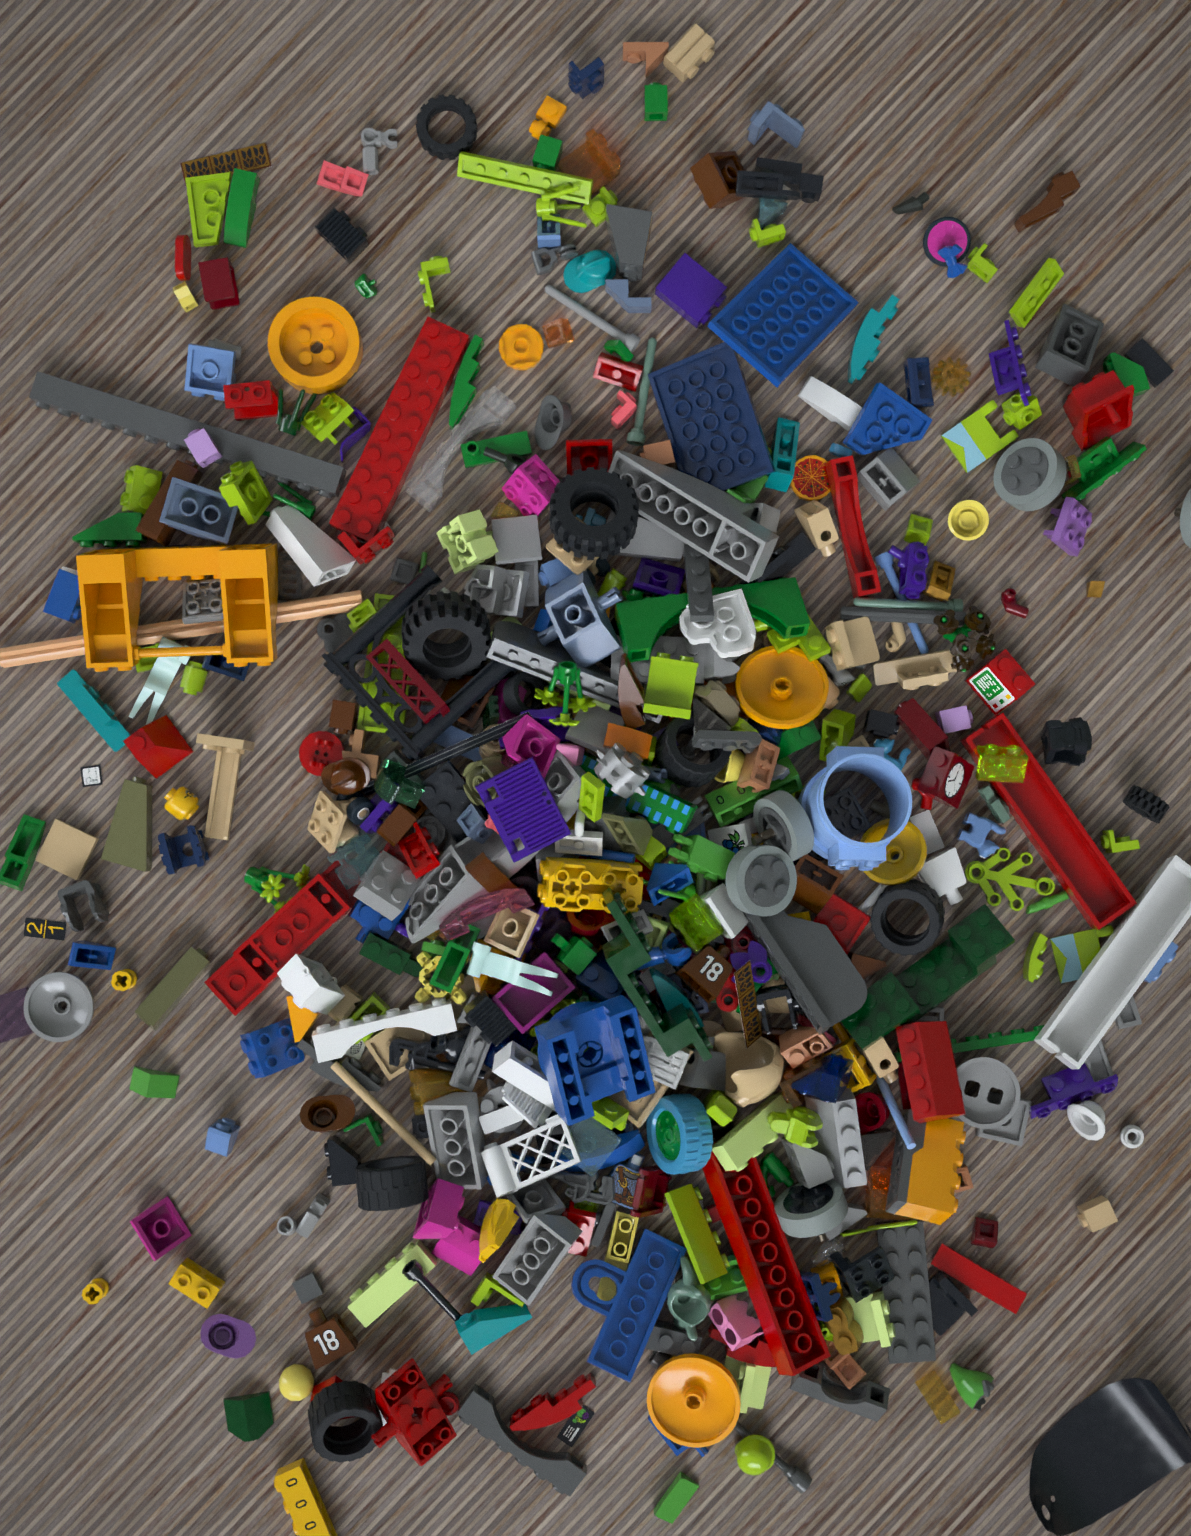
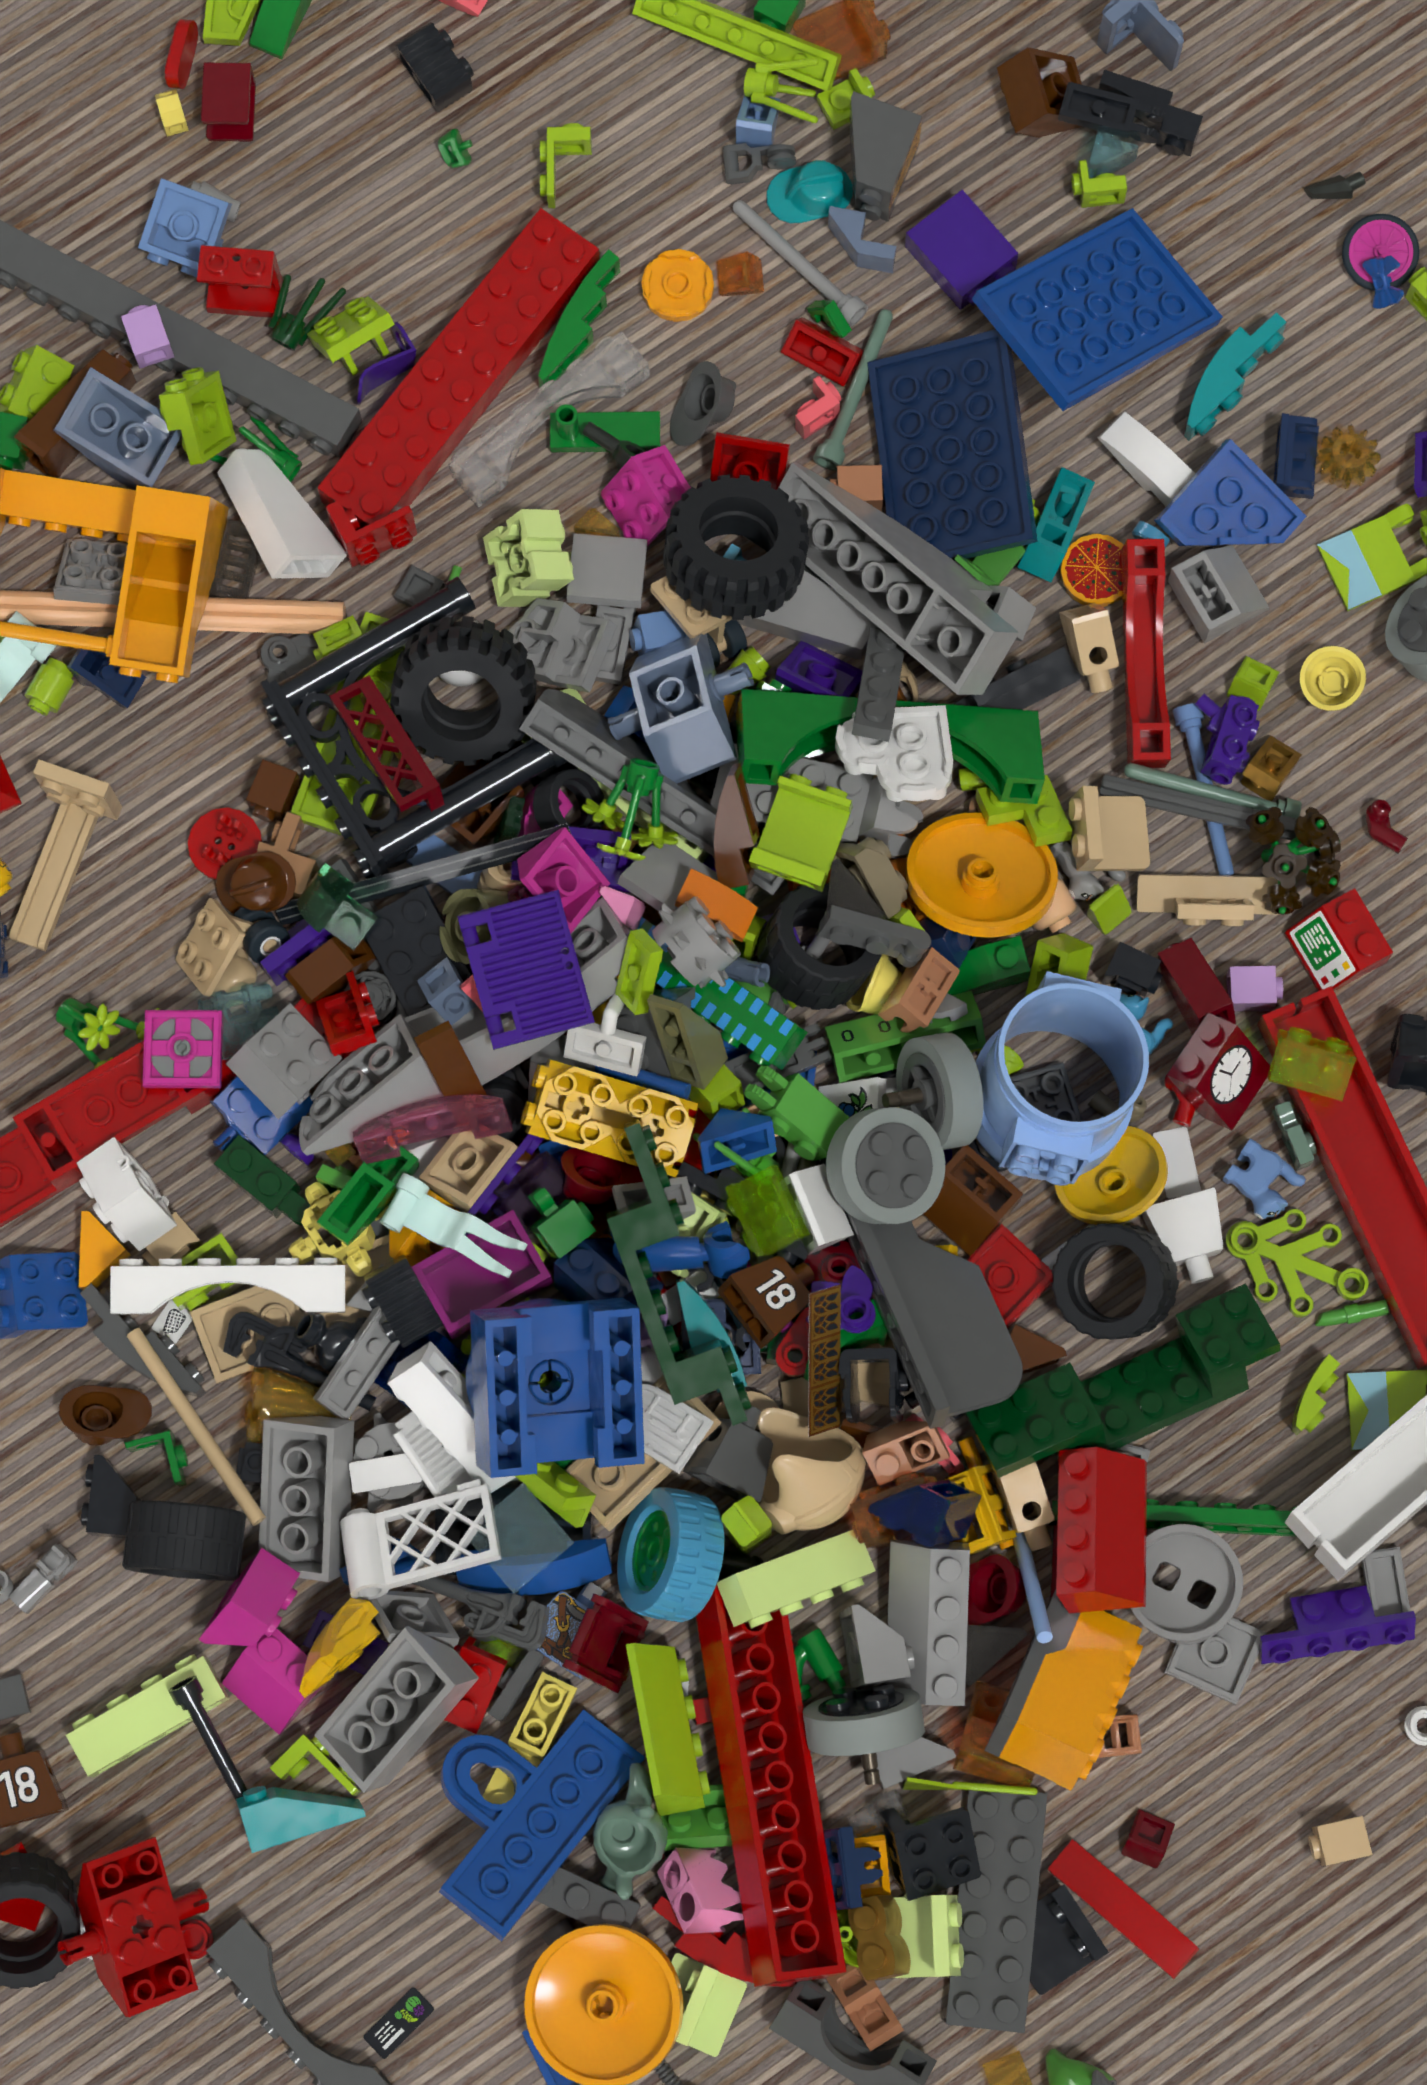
camera: 15 degrees right, 10 degrees down
light orange brick [268,297,363,394] -> none
red slope [509,1372,596,1431] -> none
lime hinge [767,1106,823,1149] -> none
tan arm [885,622,906,653] -> none
white hat [1067,1101,1106,1141] -> none
none -> dark pink piece [143,1010,223,1088]

